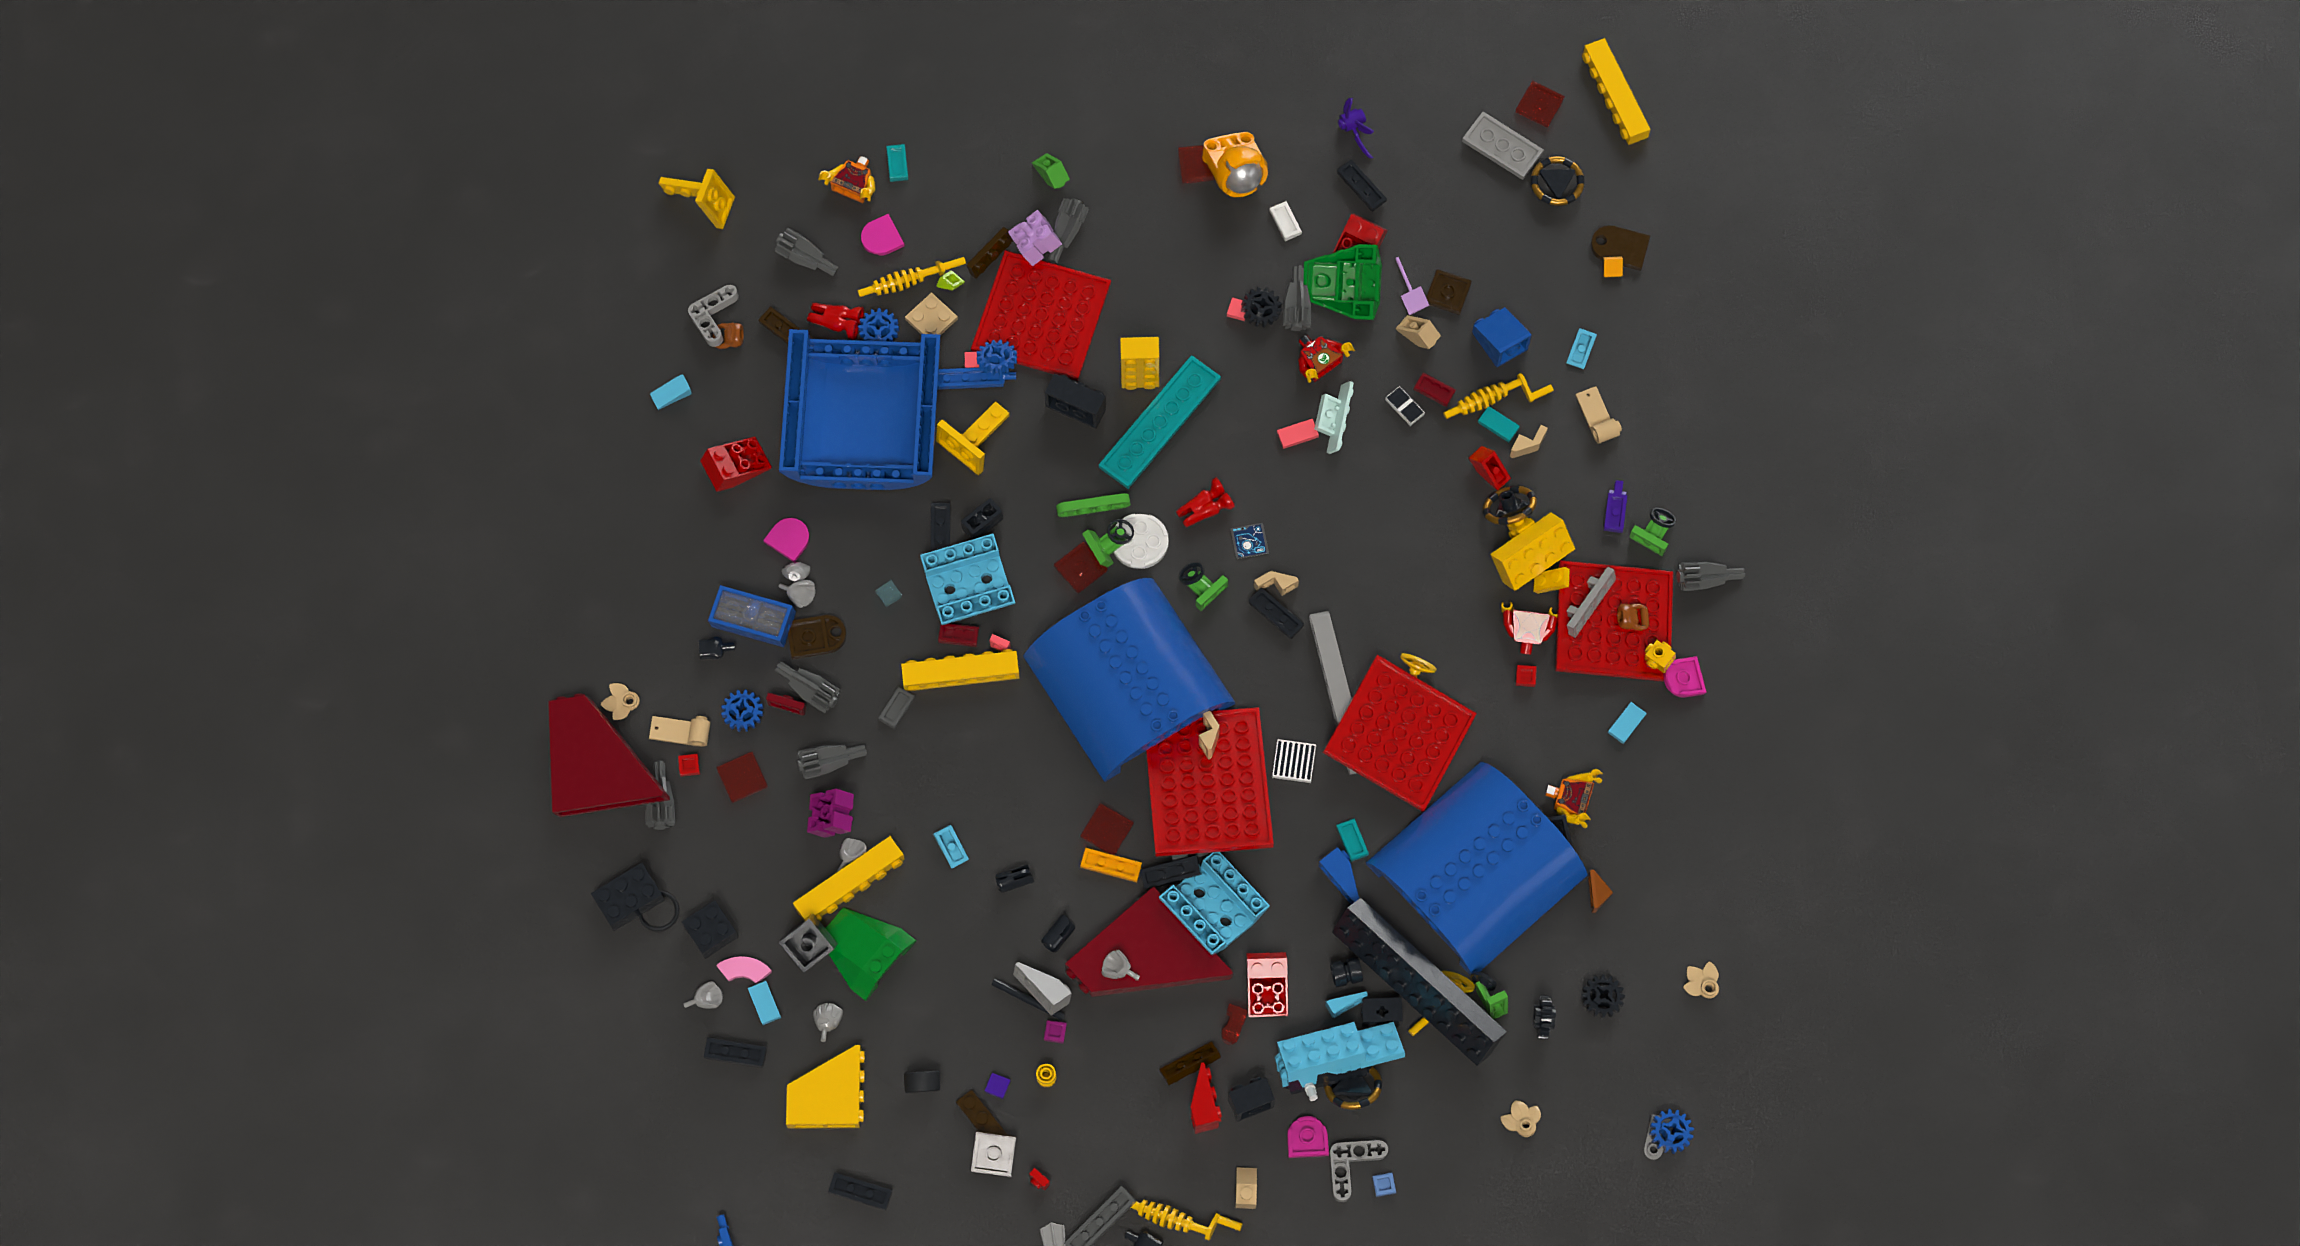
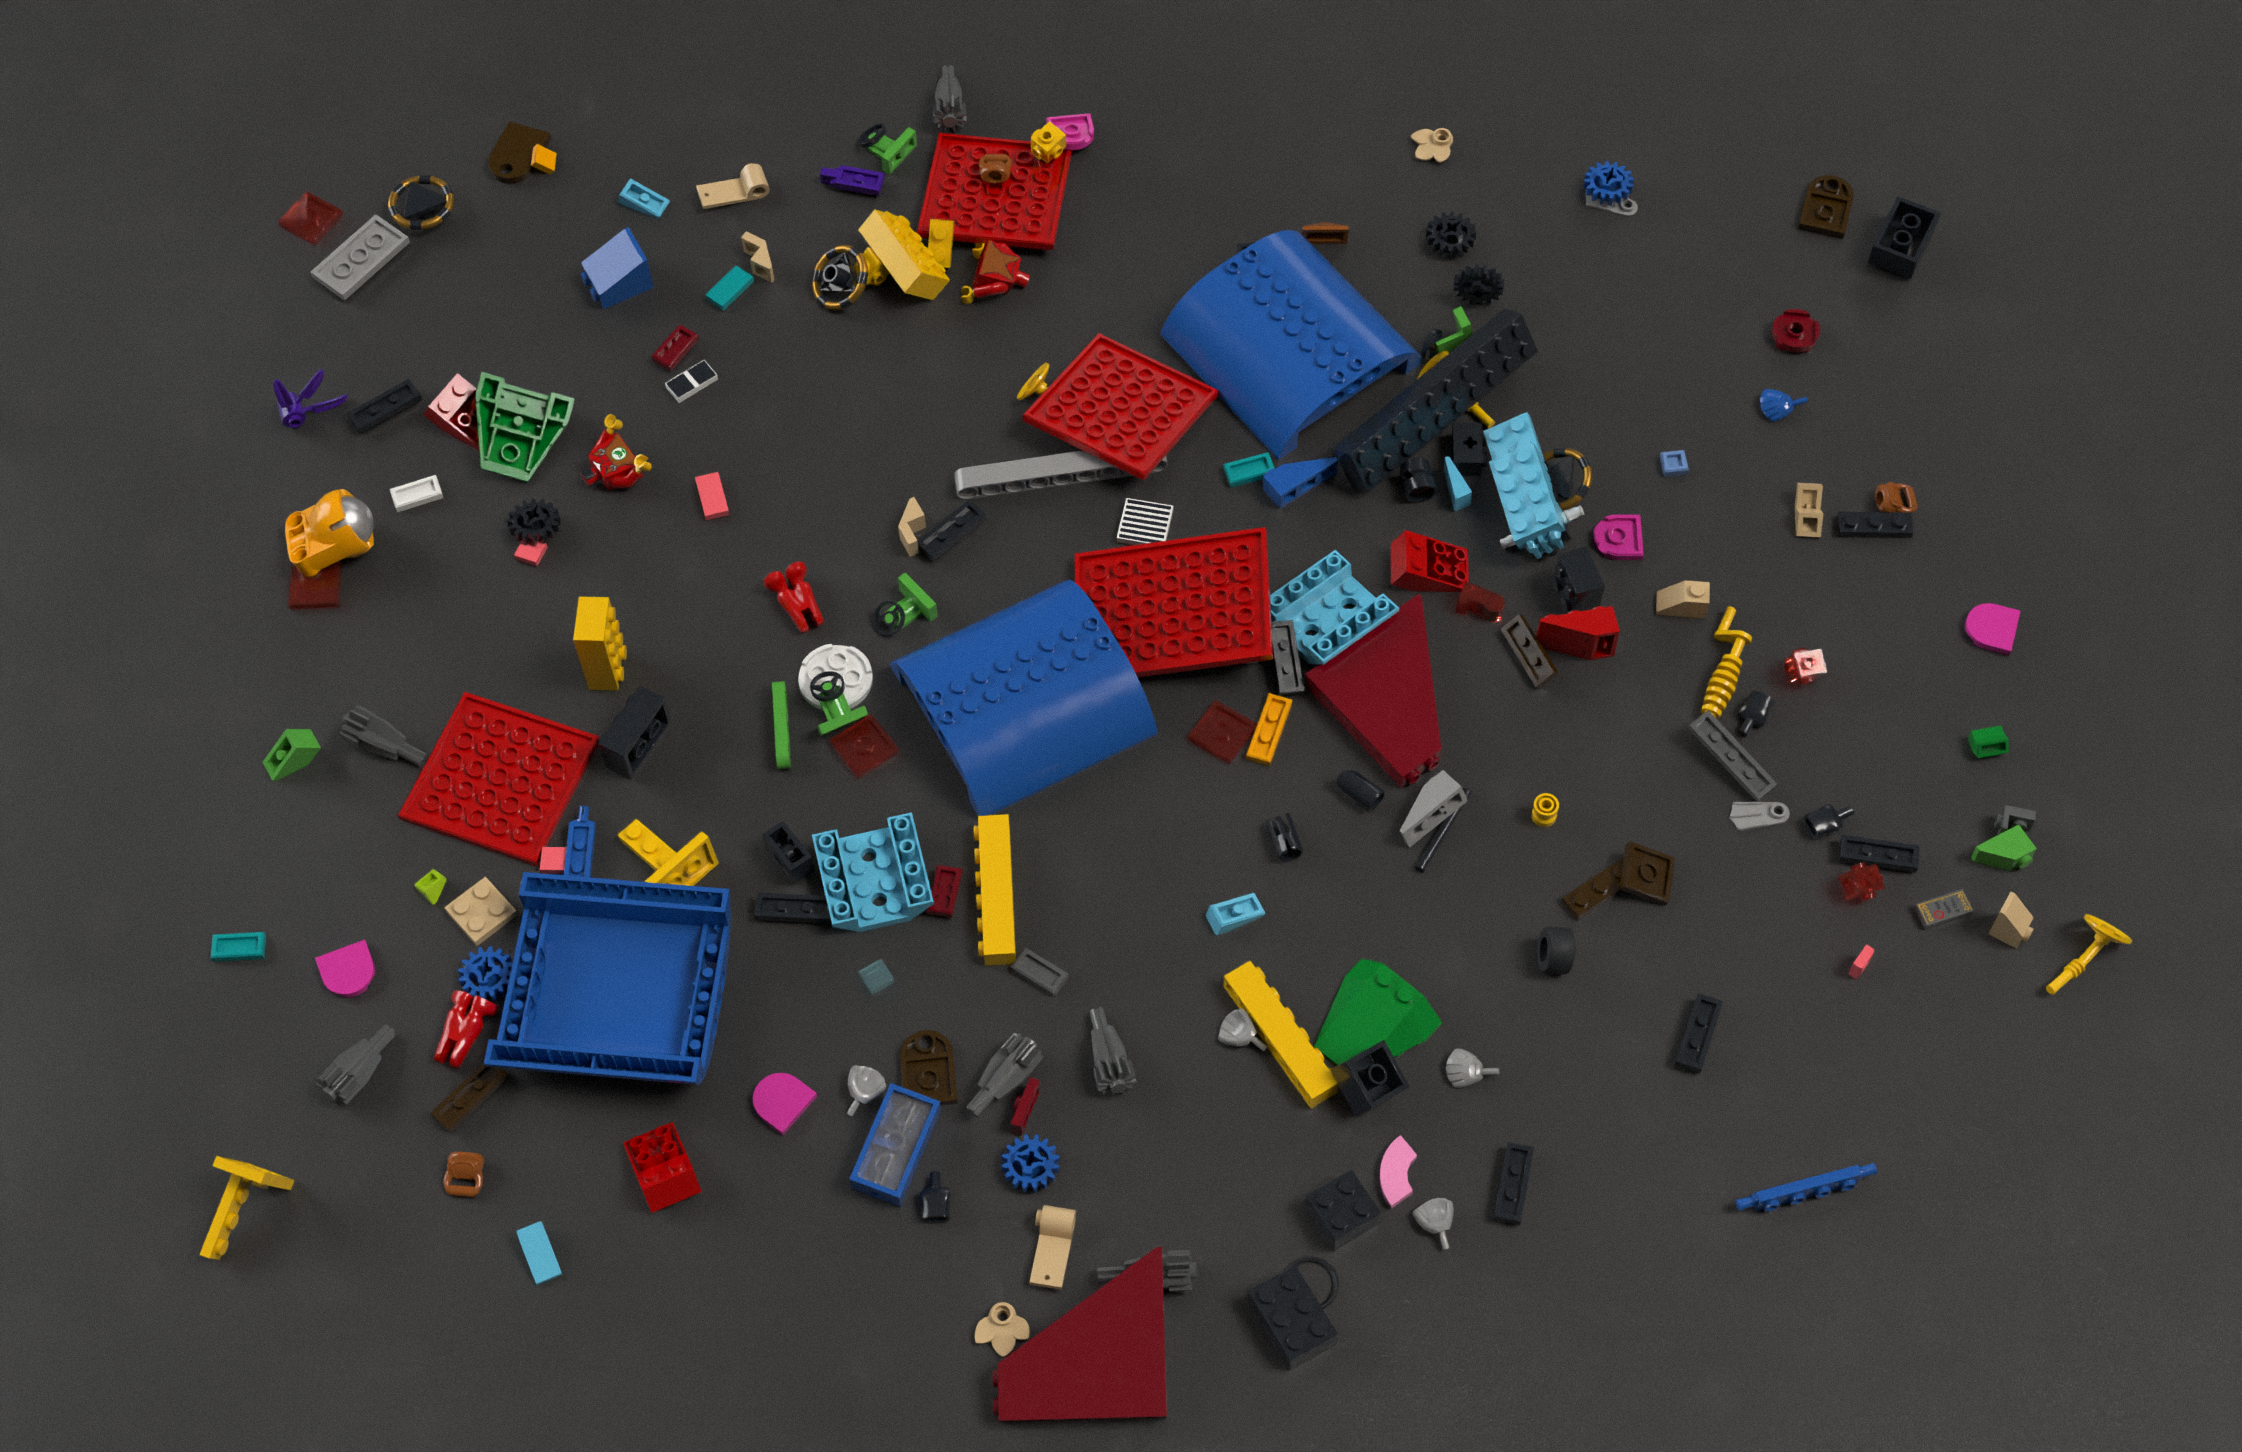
camera: 85 degrees left, 10 degrees down
red plate [678,754,700,777] -> none
light grey beam [688,285,739,347] -> none
clear red tile [716,752,768,803] -> none
medium azure tile [748,981,781,1025] -> none
light grey piece [781,562,810,581] -> none
yellow slope [786,1045,865,1128] -> none
magenta brick [807,789,854,838] -> none
torso [818,156,876,203] -> none
yellow piece [857,257,966,297] -> none
dark brown plate [966,227,1013,279] -> none
blue gear [977,340,1017,375] -> none
dark purple tile [985,1073,1011,1099] -> none
coral tile [990,634,1011,651] -> none
lavender brick [1008,210,1062,266] -> none
red plate [1029,1168,1050,1190] -> none
magenta tile [1044,1020,1067,1044] -> none
teal plate [1098,355,1221,489] -> none
light grey piece [1101,950,1140,980] -> none
tan slope [1199,711,1219,760] -> none
sticker [1231,523,1269,559] -> none
dark grey piece [1283,265,1311,331] -> none
light aqua bracket [1314,381,1354,454] -> none
light grey beam [1330,1140,1388,1202] -> none
lavender piece [1396,257,1429,315] -> none
tan slope [1396,315,1441,349] -> none
dark brown tile [1426,269,1472,315] -> none
yellow piece [1443,373,1554,419] -> none
red slope [1469,446,1511,490] -> none
tan plate [1501,1100,1541,1137] -> none
red plate [1516,665,1537,687] -> none
torso [1545,769,1603,828] -> none
light grey hinge [1567,567,1616,638] -> none
yellow brick [1582,38,1651,145] -> none
medium azure tile [1608,702,1647,744] -> none

